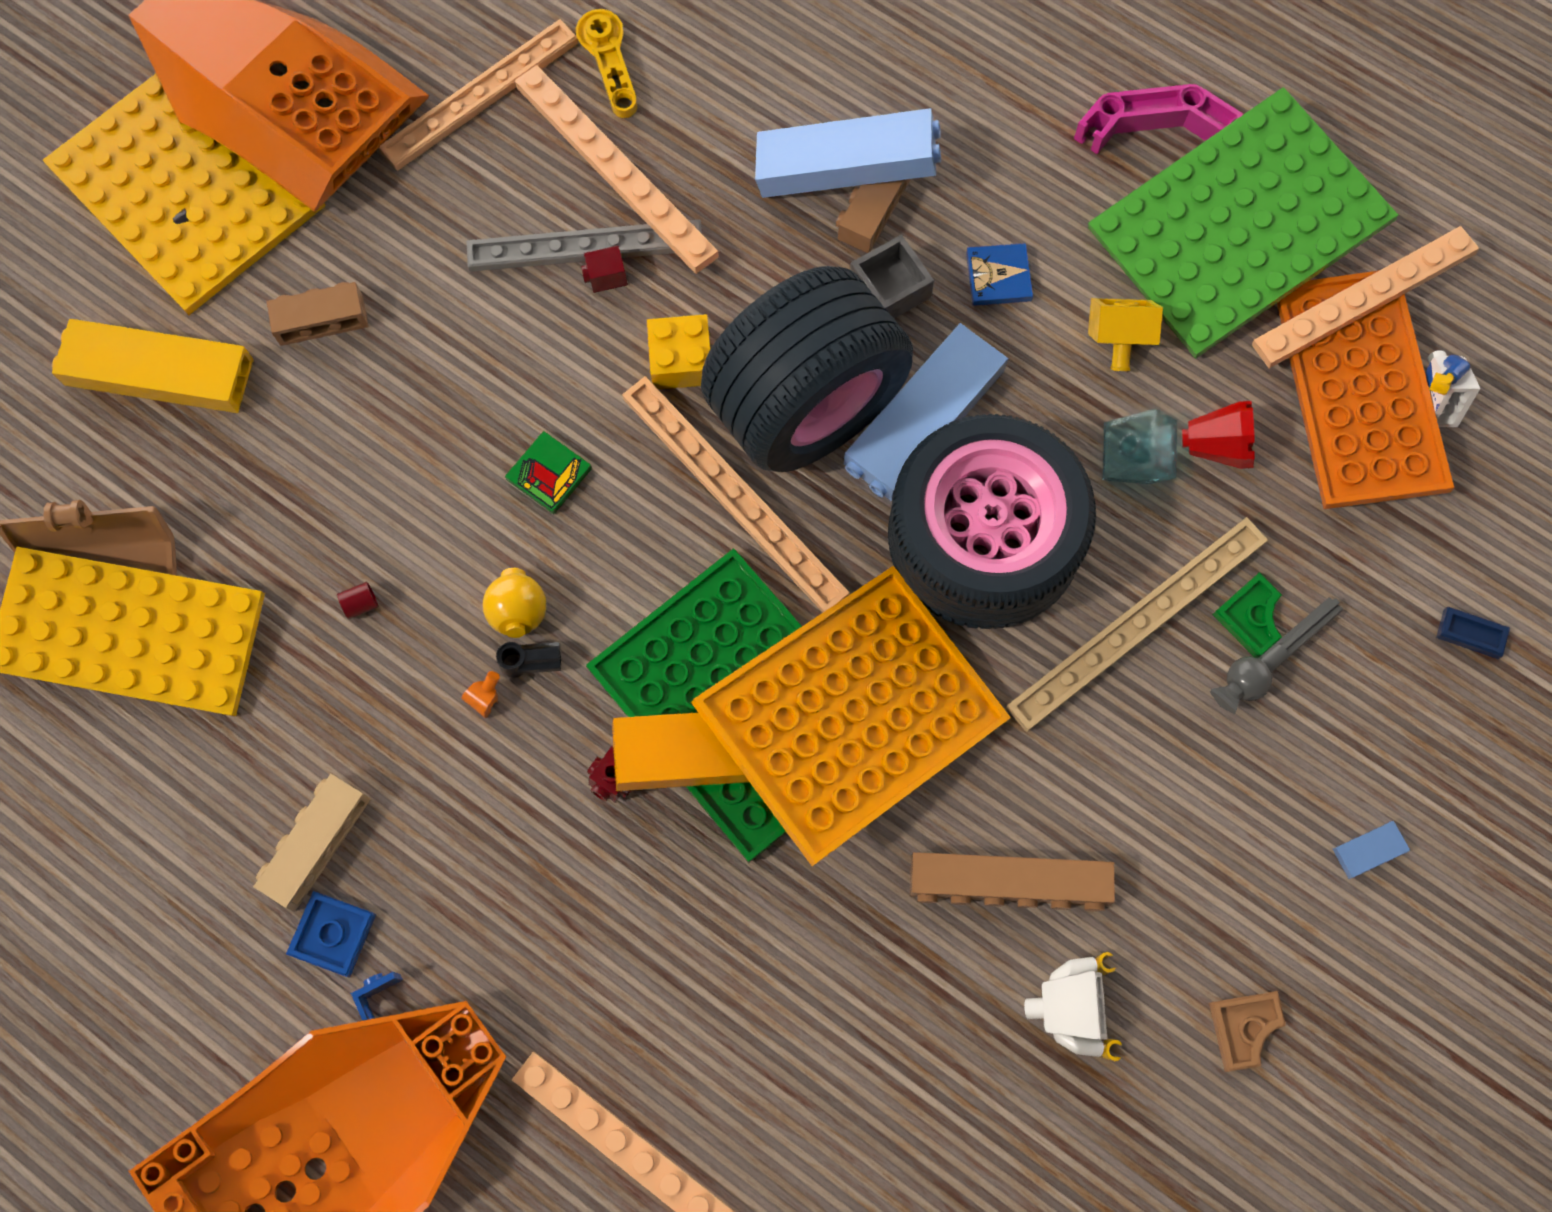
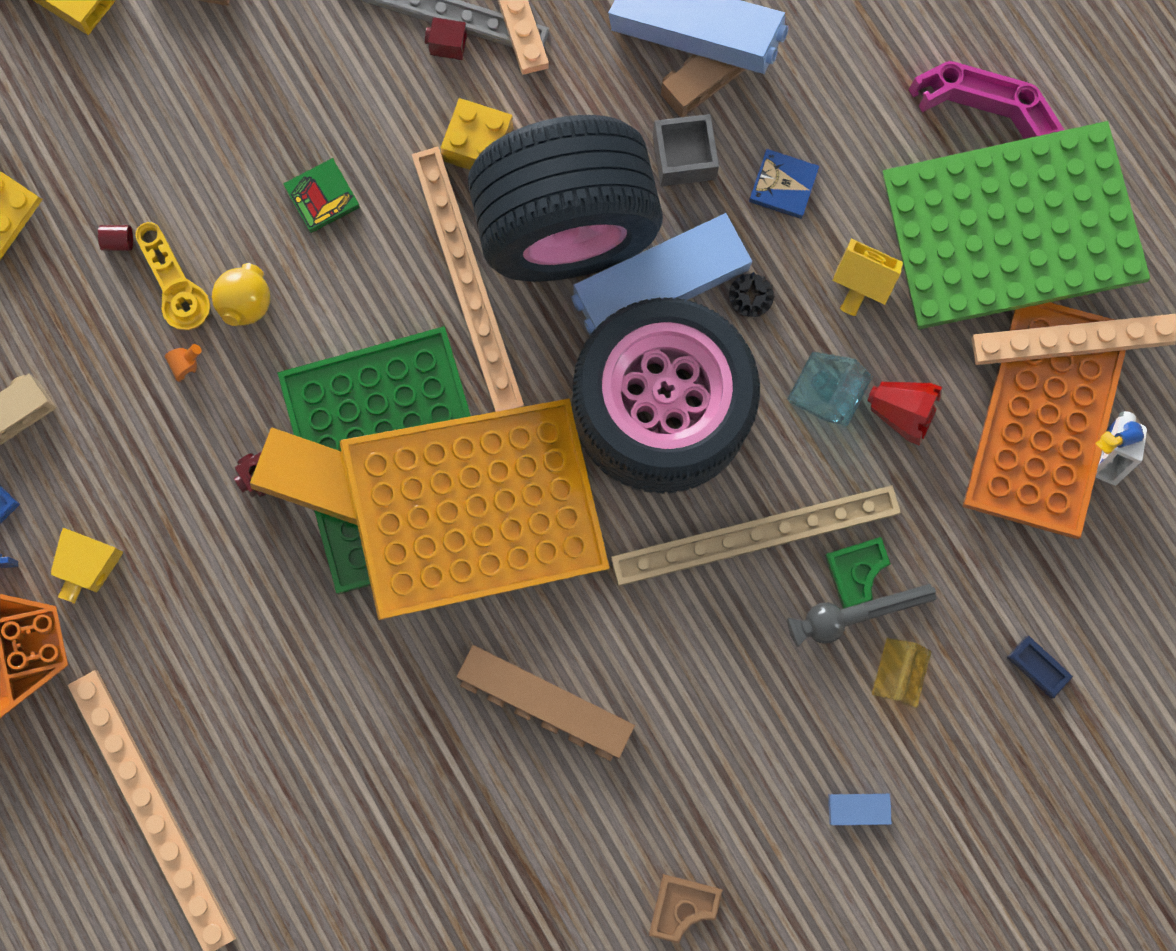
camera: 15 degrees right, 5 degrees up
black piece [496,642,562,678] -> none
white torso [1025,952,1122,1061] -> none
none -> yellow torso [51,528,123,604]
none -> yellow beam [135,222,210,331]
none -> black gear [729,272,775,317]
none -> clear yellow panel [872,638,932,708]

